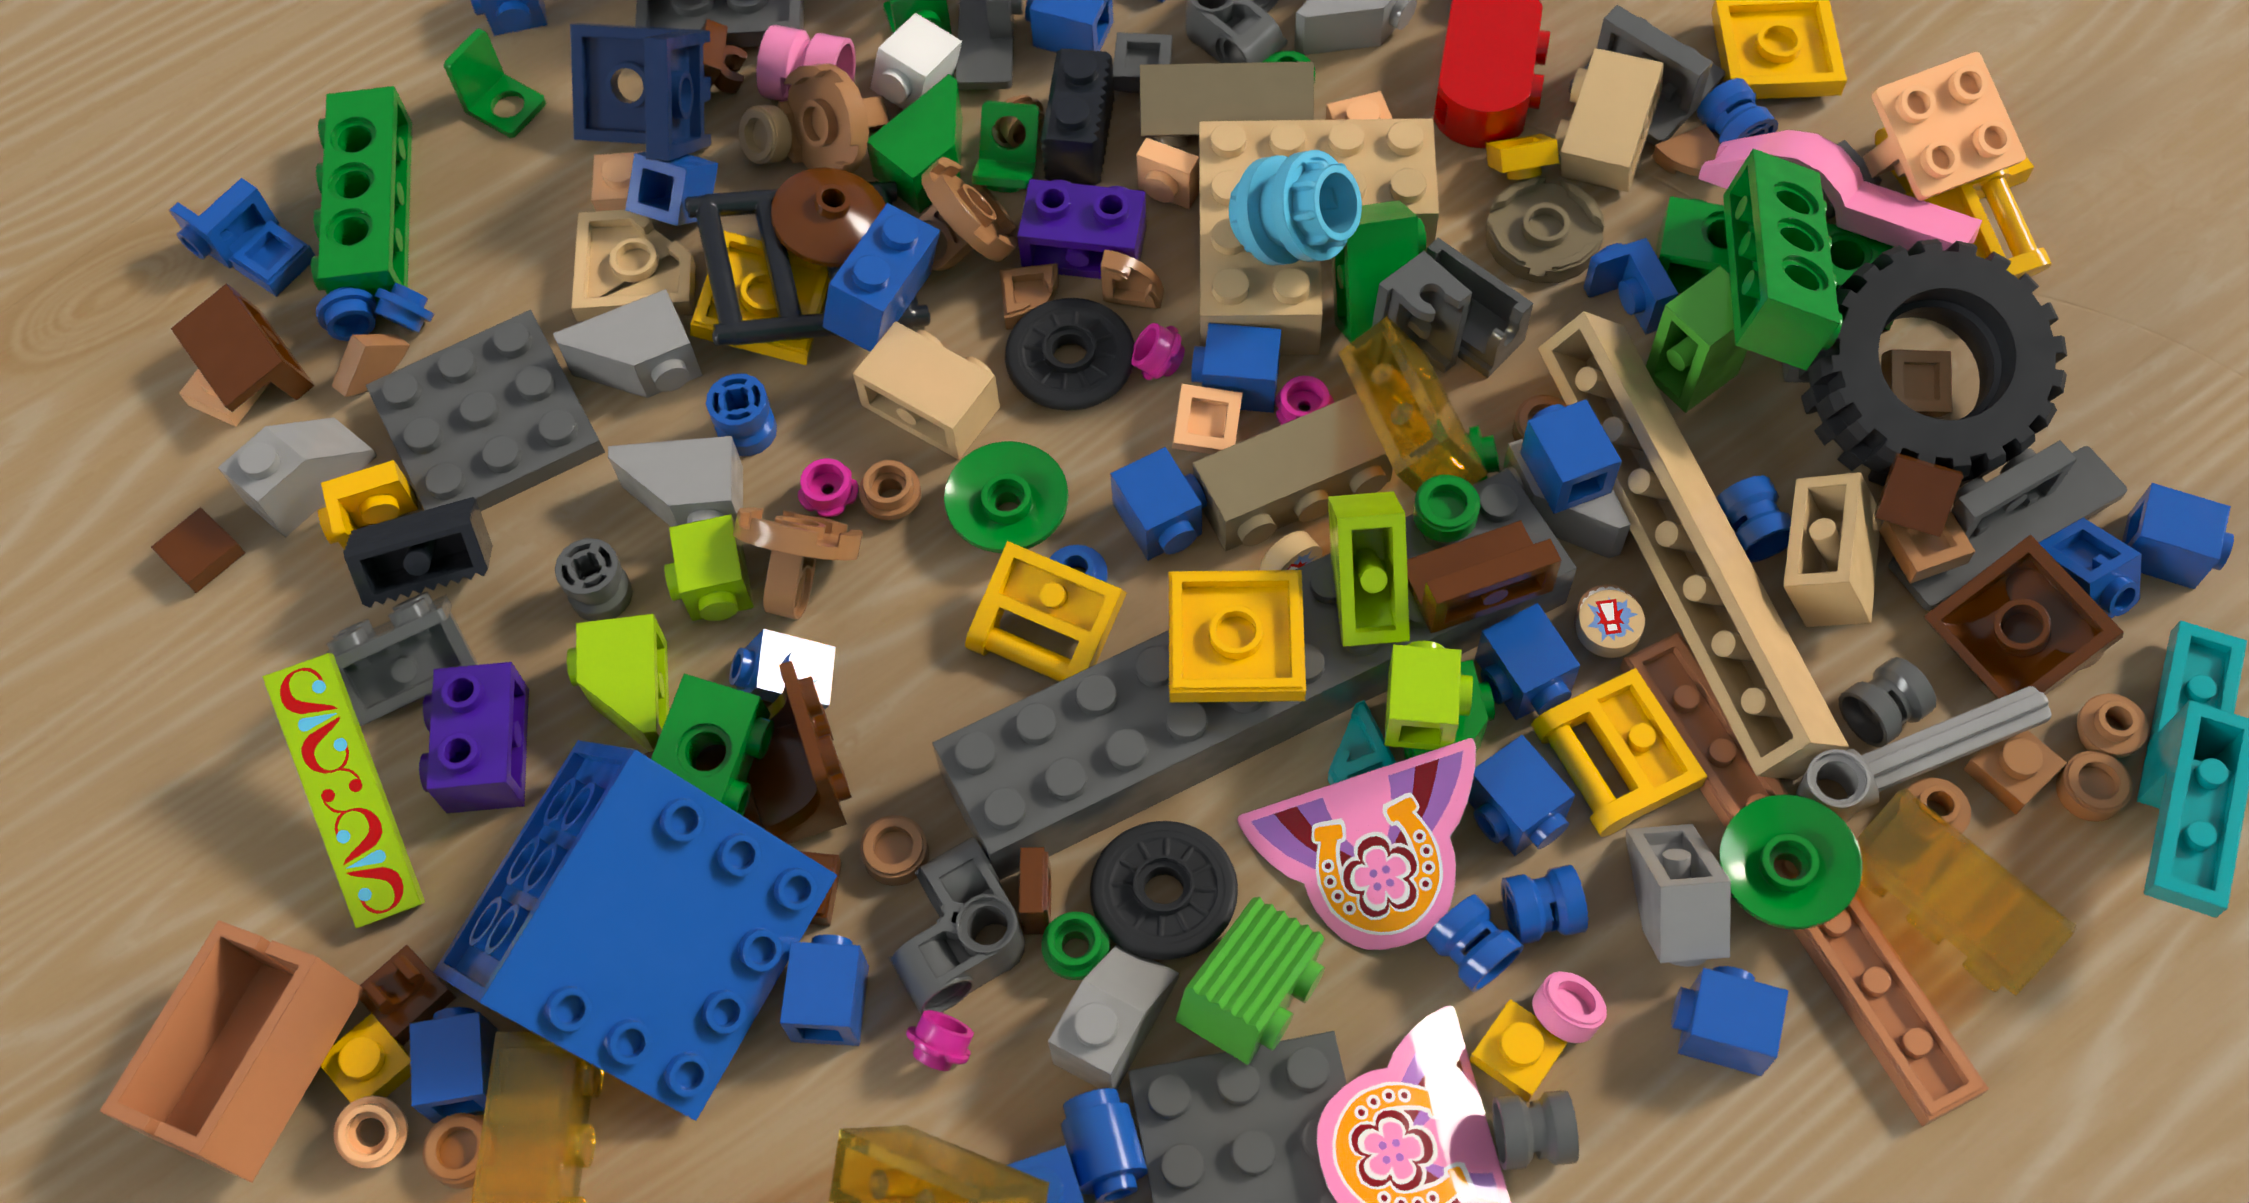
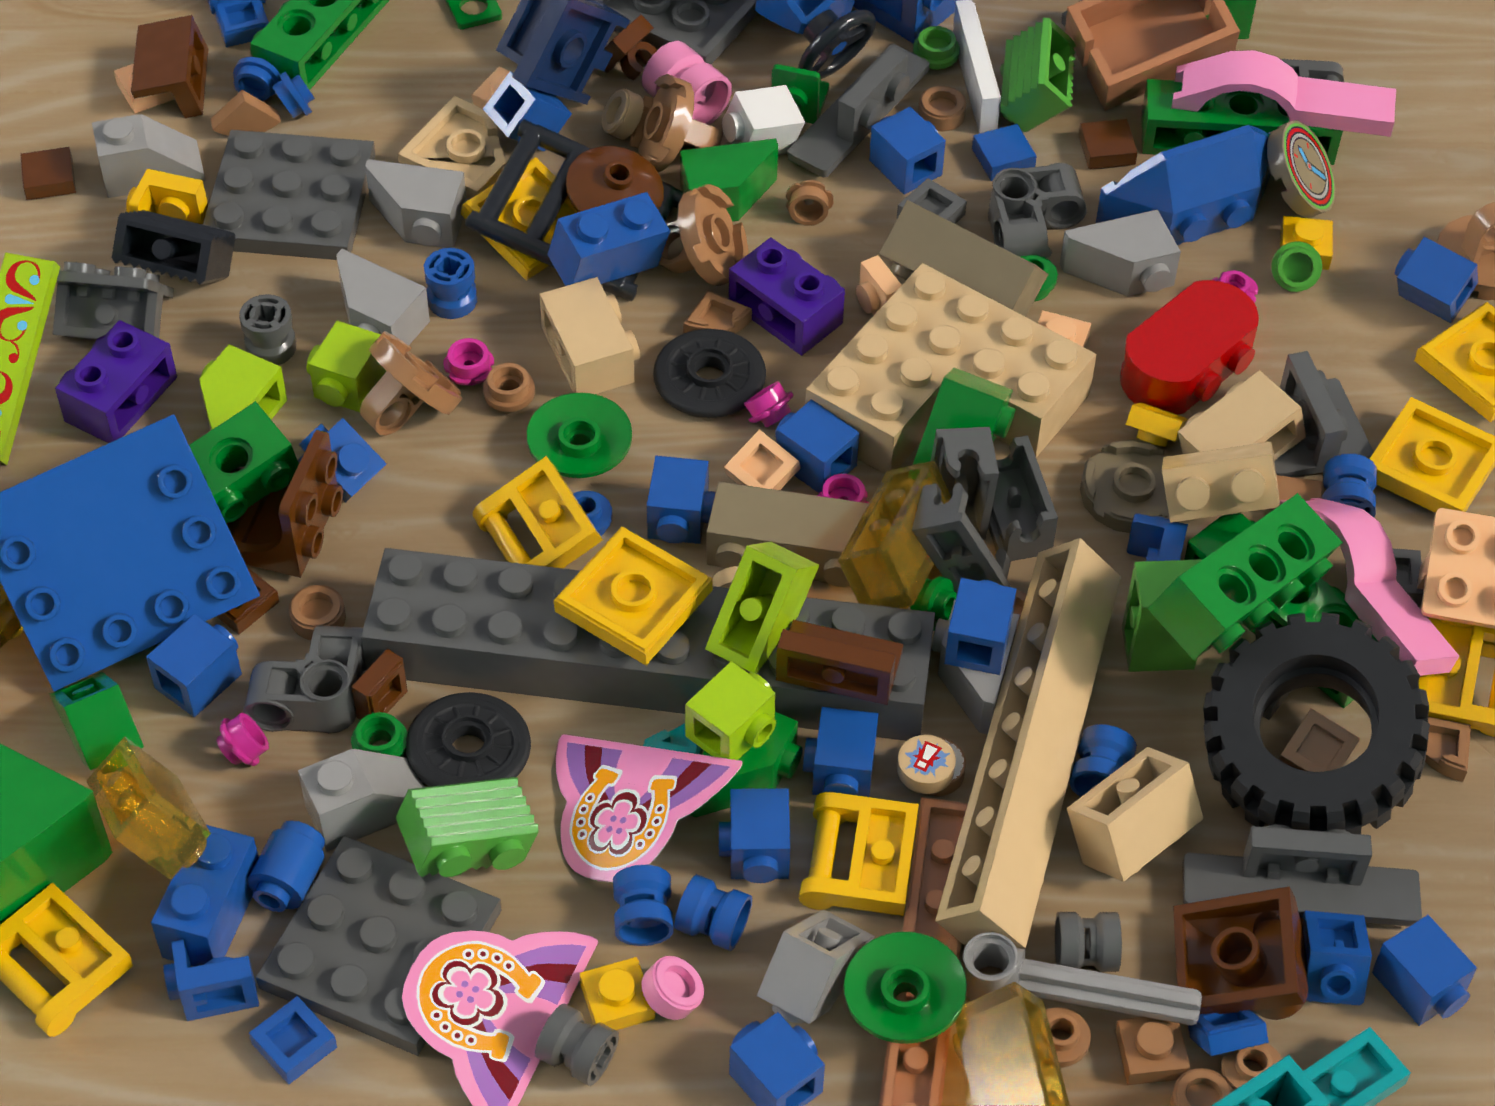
camera: 30 degrees right, 10 degrees down
green bracket [972,101,1040,193] -> none
black brick [1041,48,1115,186] -> none
medium nougat tile [1101,250,1164,309] -> none
medium azure piece [1229,150,1362,266] -> none
green tile [1413,475,1480,542] -> none
reddish brown tile [1874,453,1963,537] -> none
medium nougat plate [1879,510,1976,584] -> none
none -> green slope [49,671,144,773]
none -> dark grey hinge [912,483,1011,593]
none -> tan brick [1162,442,1280,523]
none -> blue tile [1188,1010,1269,1056]

